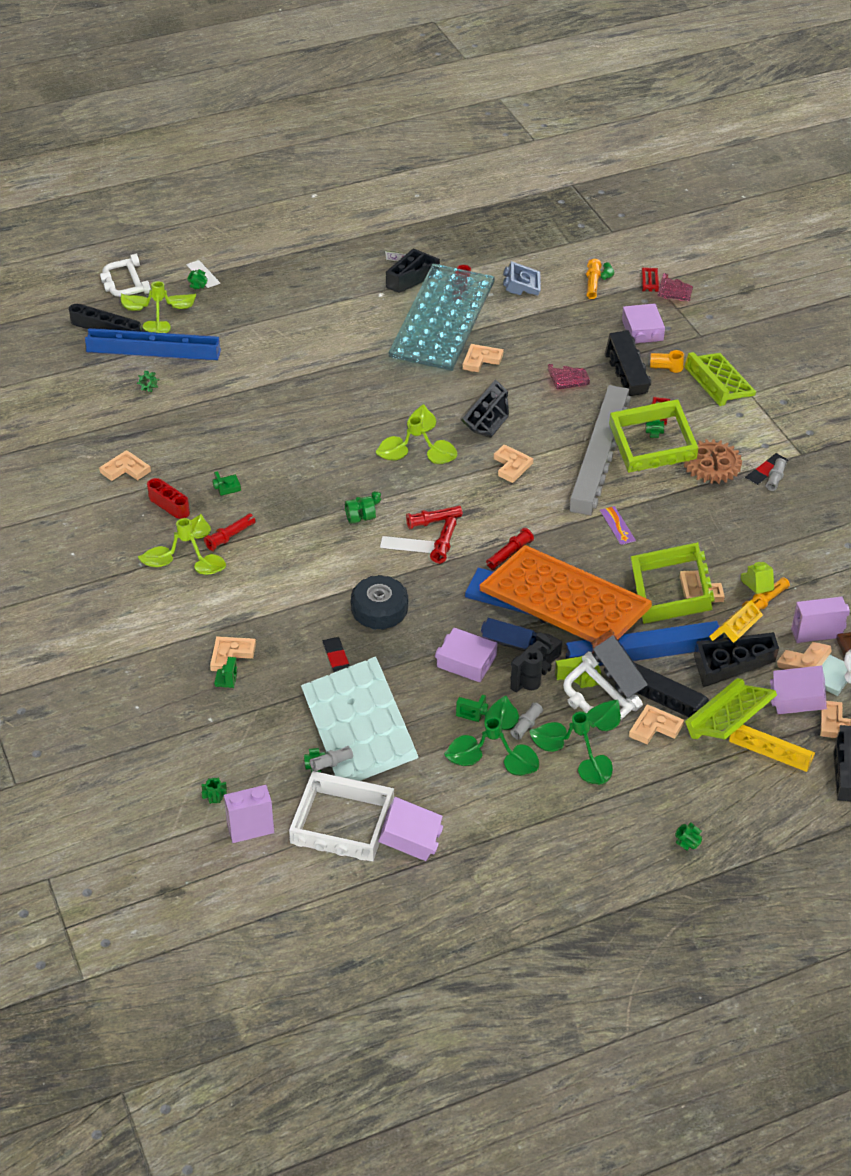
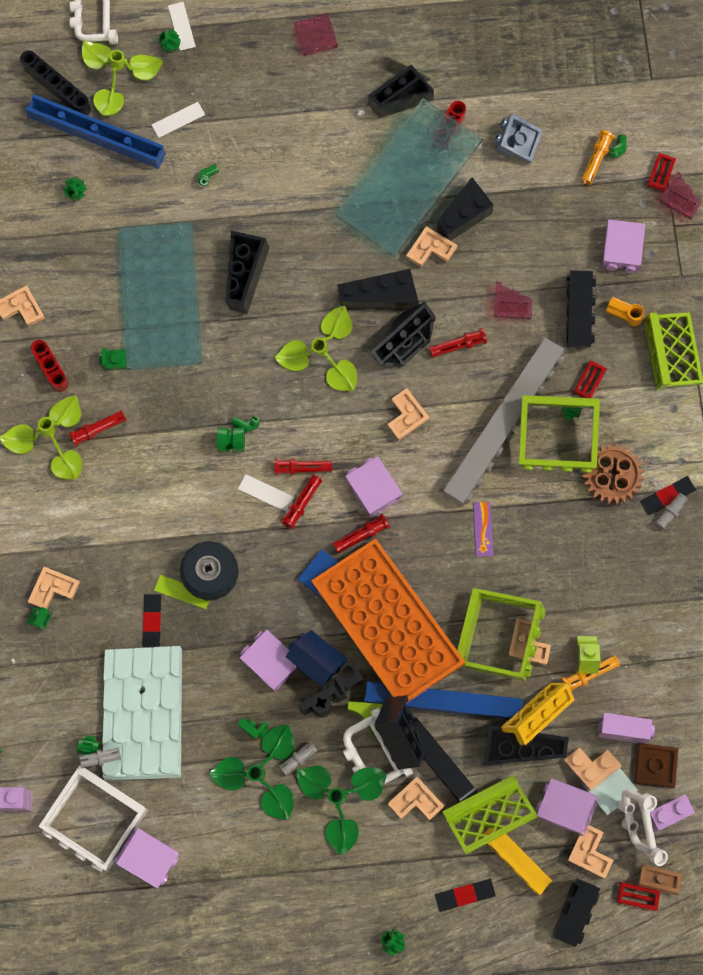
camera: 20 degrees right, 30 degrees up
none -> clear light blue plate [119,222,202,370]
none -> white sticker [152,102,205,138]
none -> lime sticker [154,575,210,609]
none -> green arm [197,164,219,187]
none -> black wedge [226,230,270,314]
none -> clear pink tile [294,13,338,56]
none -> black wedge [337,269,419,310]
none -> lavender brick [345,457,403,518]
none -> red pin [429,328,487,358]
none -> black sticker [435,879,496,912]
none -> black wedge [437,177,494,241]

